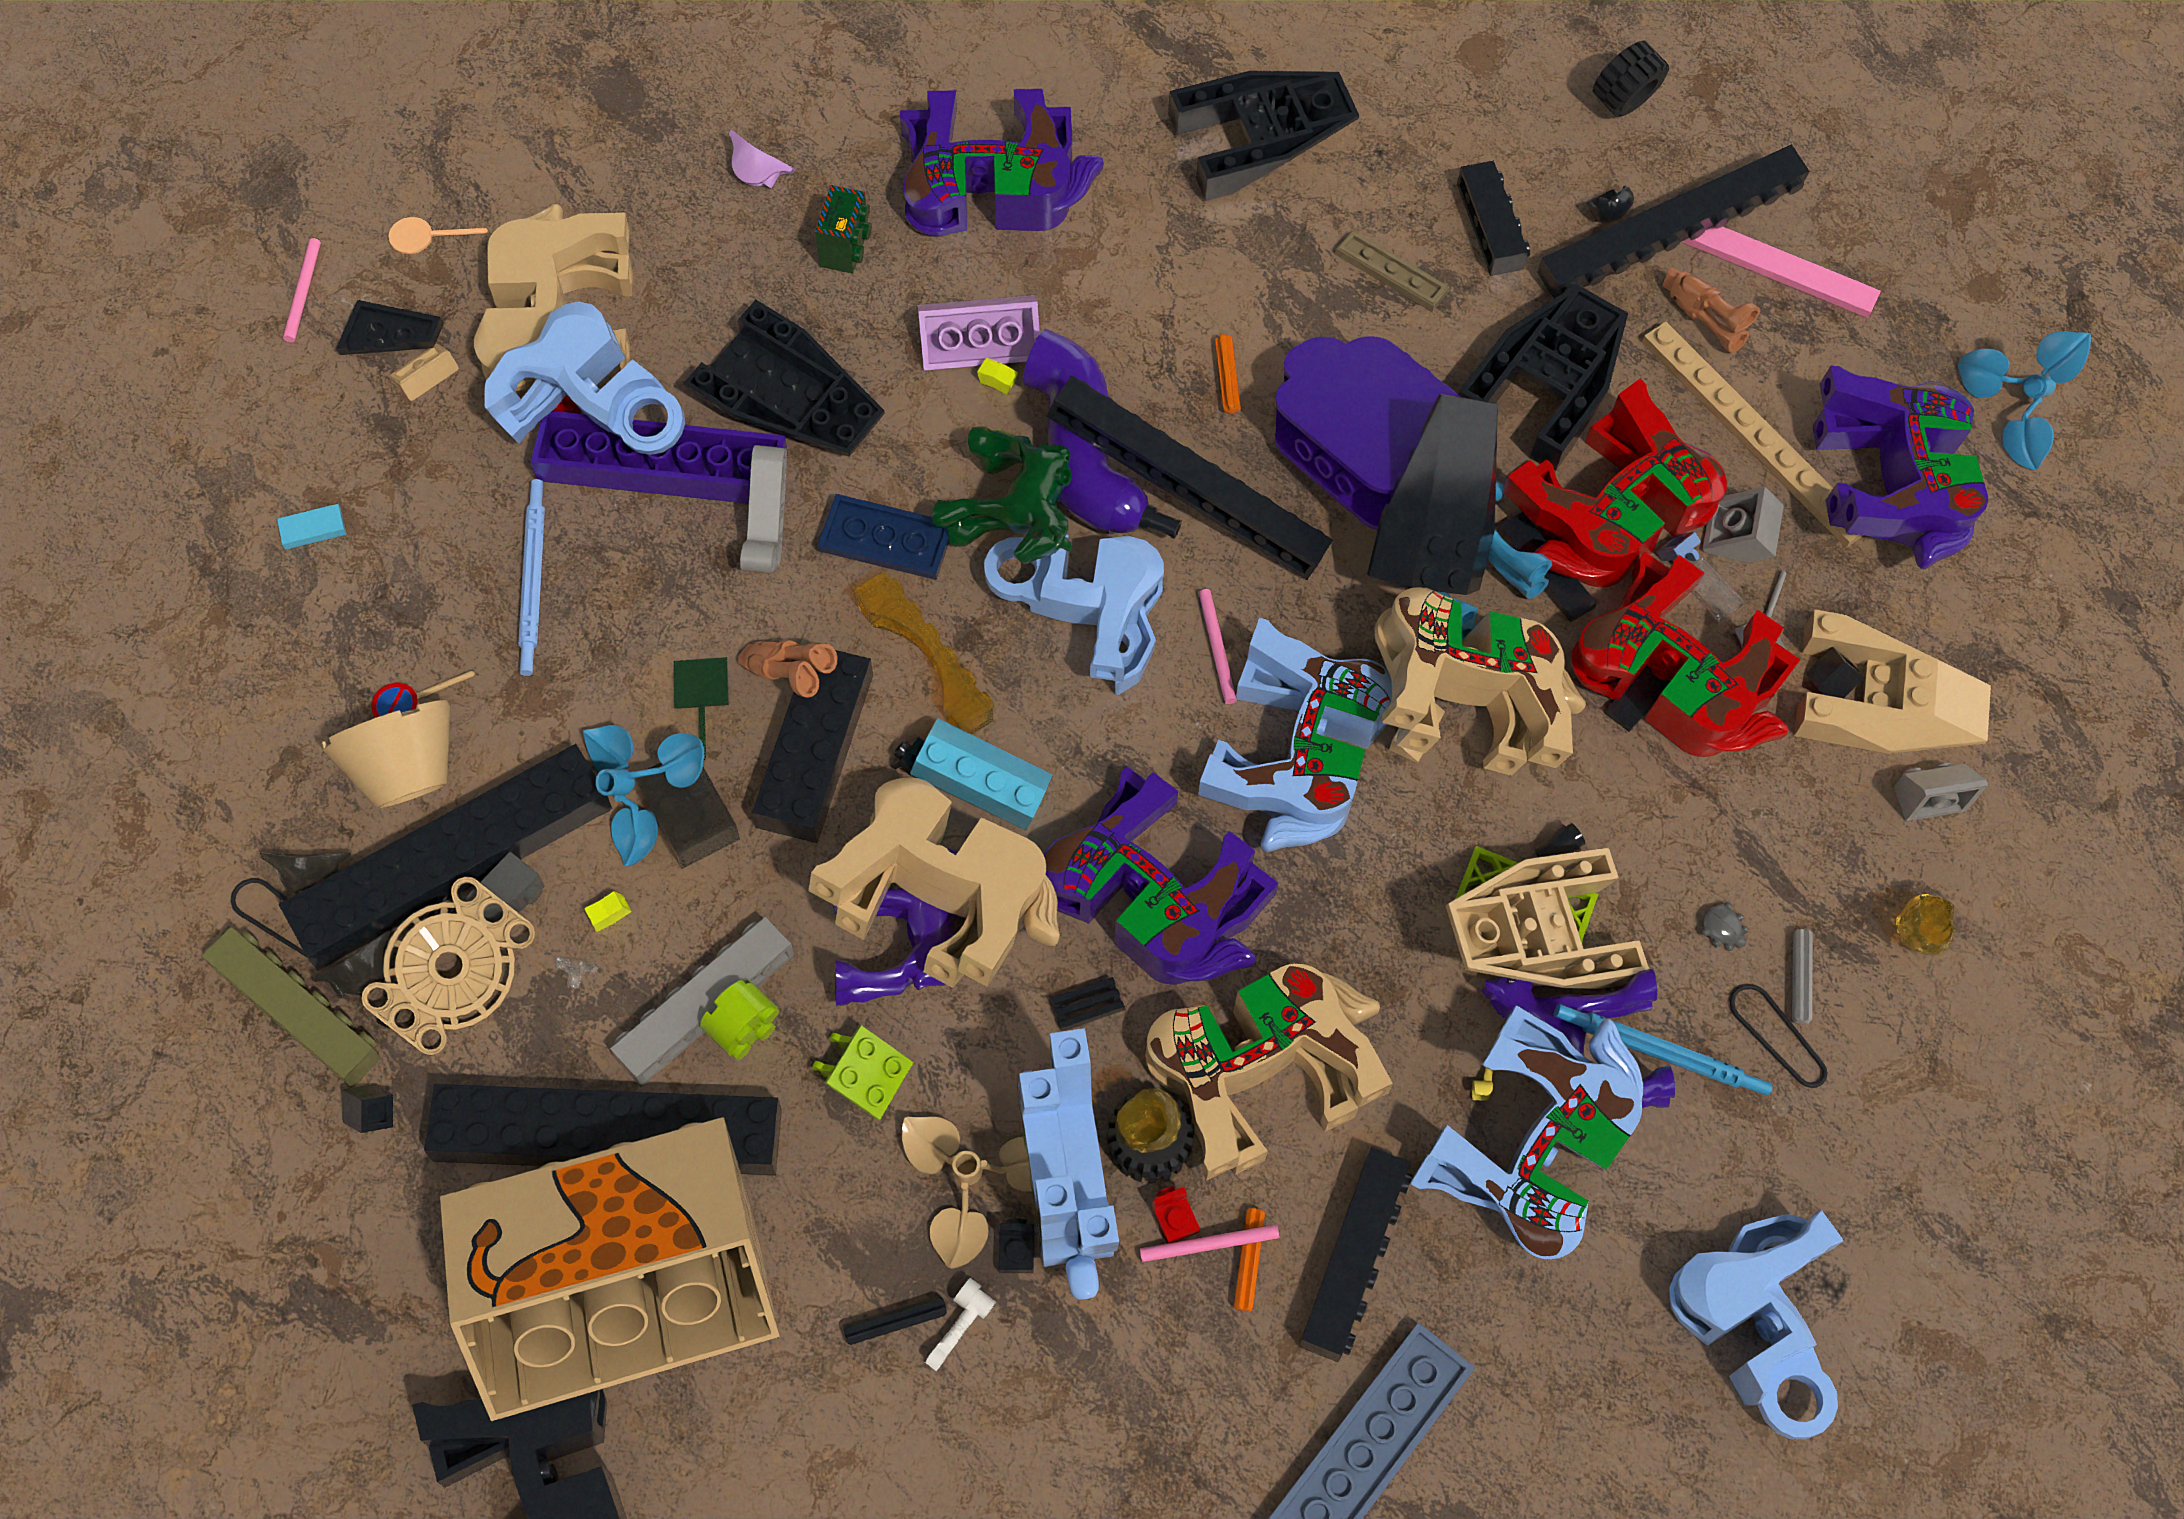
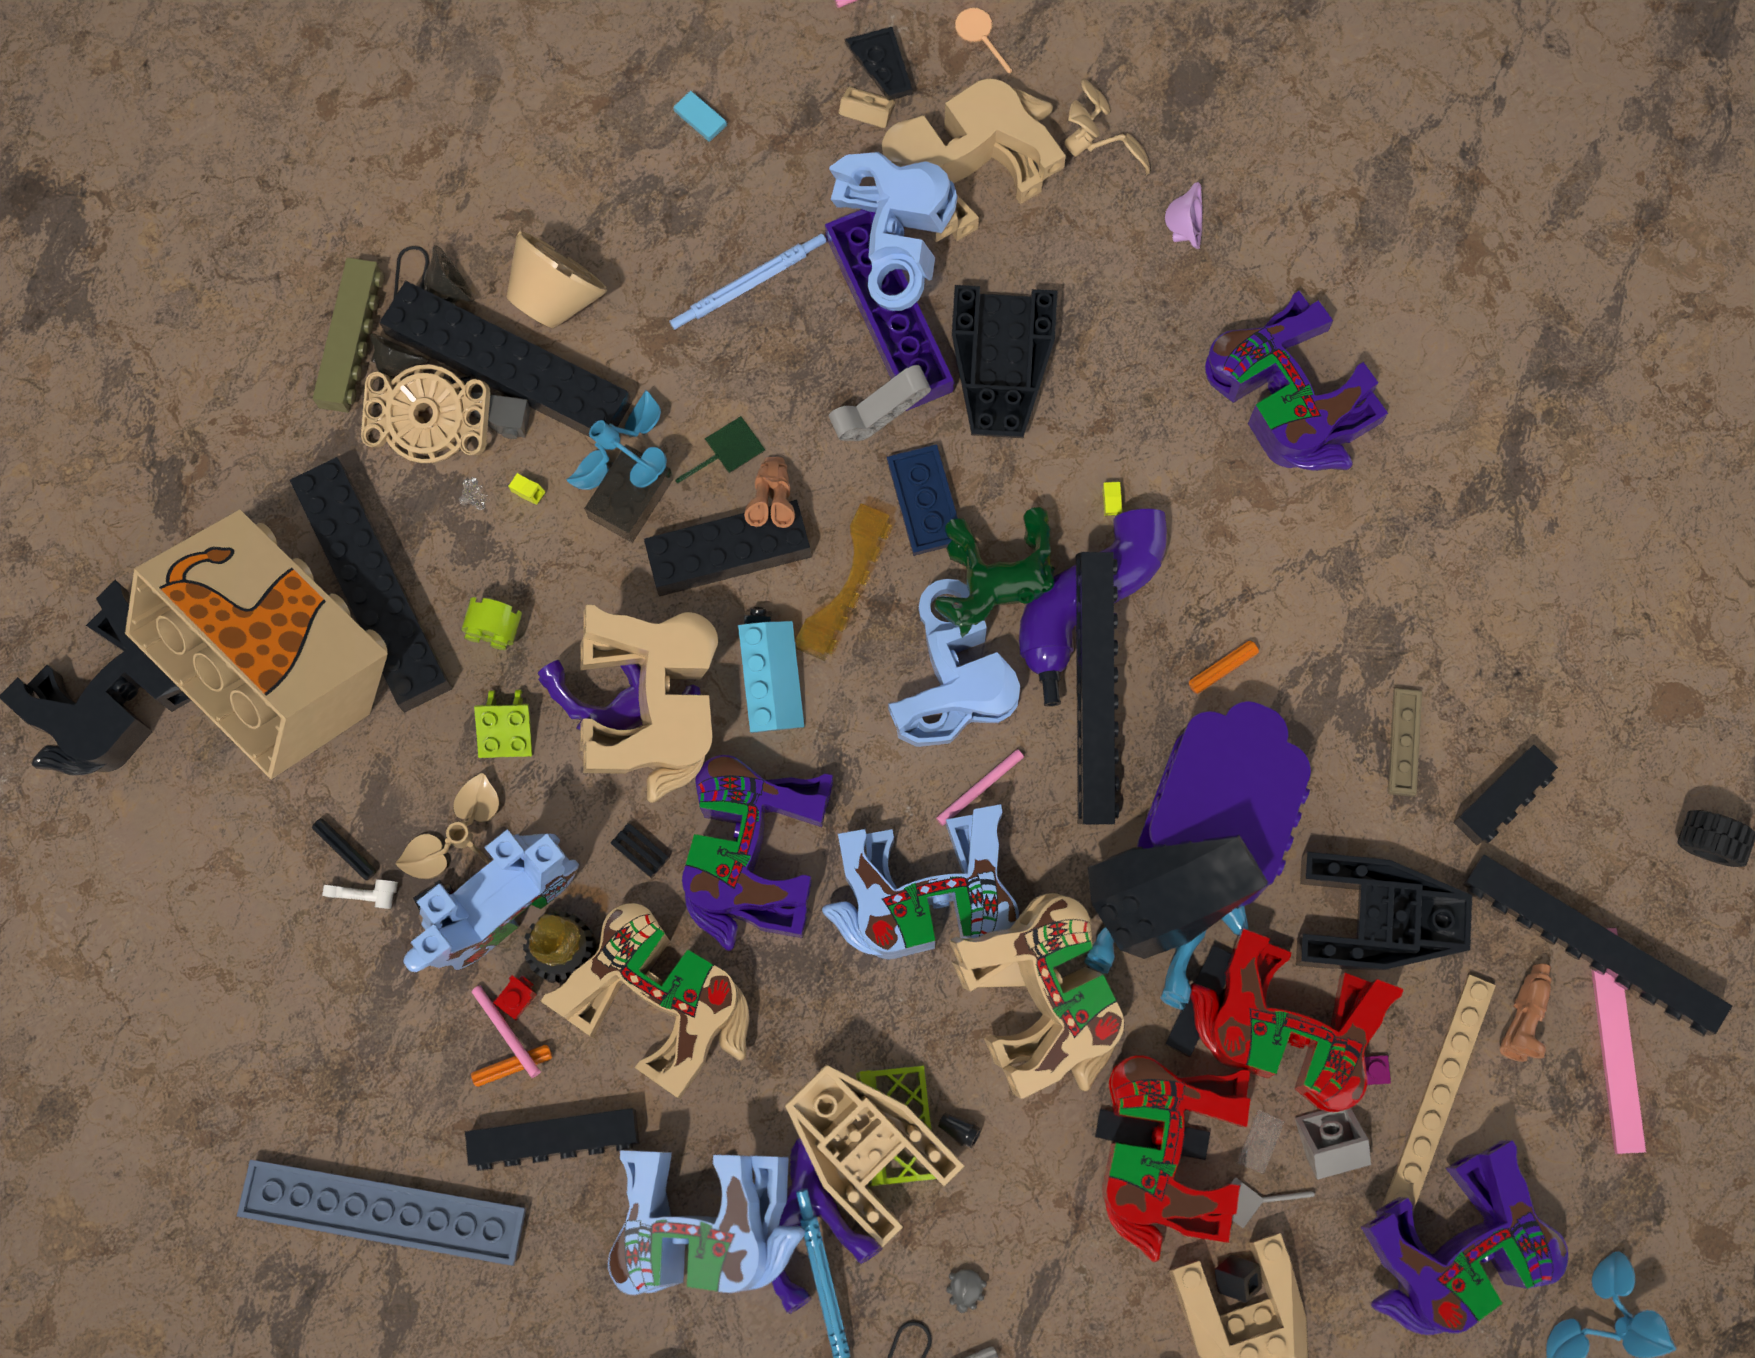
camera: 65 degrees right, 10 degrees up
black panel [342,1084,393,1133] -> none
piece [371,671,475,718] -> none
light grey brick [610,917,794,1087] -> none
dark green brick [815,185,872,274] -> none
lavender slope [917,295,1040,371] -> none
black wedge [1168,71,1359,201] -> none
black hair [1587,186,1634,222] -> none
tile [1656,532,1701,562] -> none
none -> tan plant [1064,79,1150,175]

